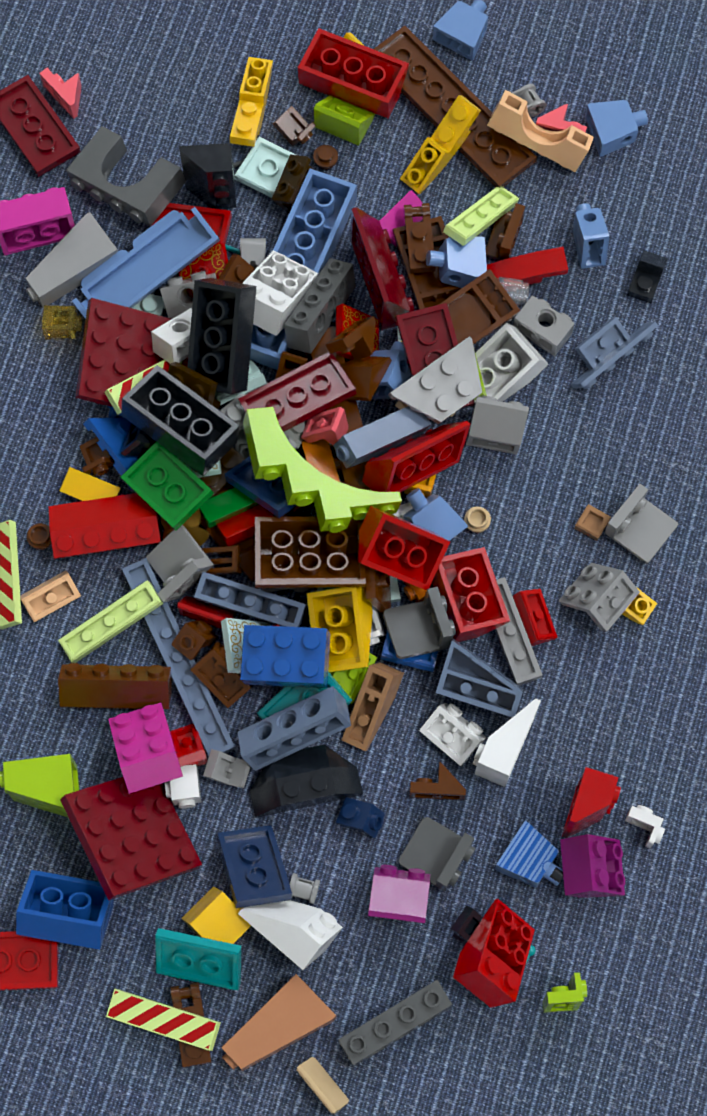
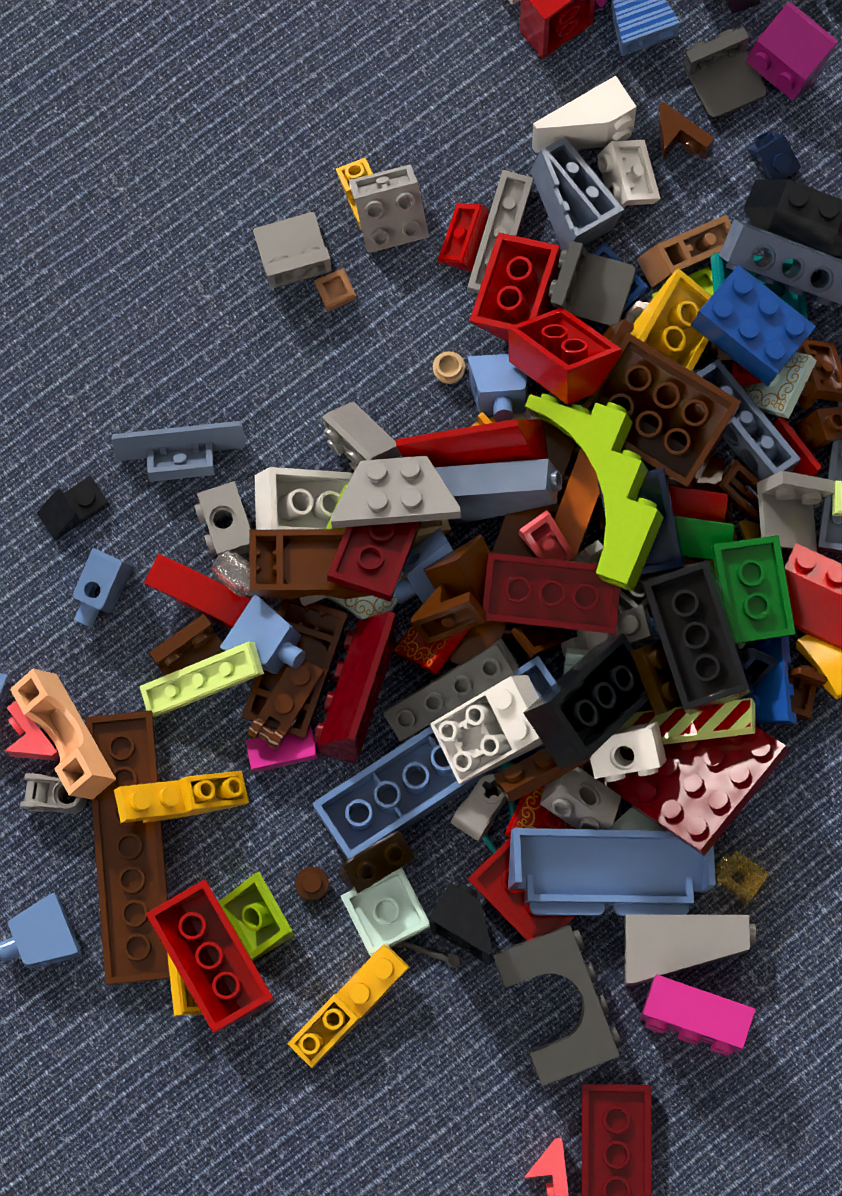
camera: 140 degrees left, 5 degrees up
bracket [273,106,316,146] -> none

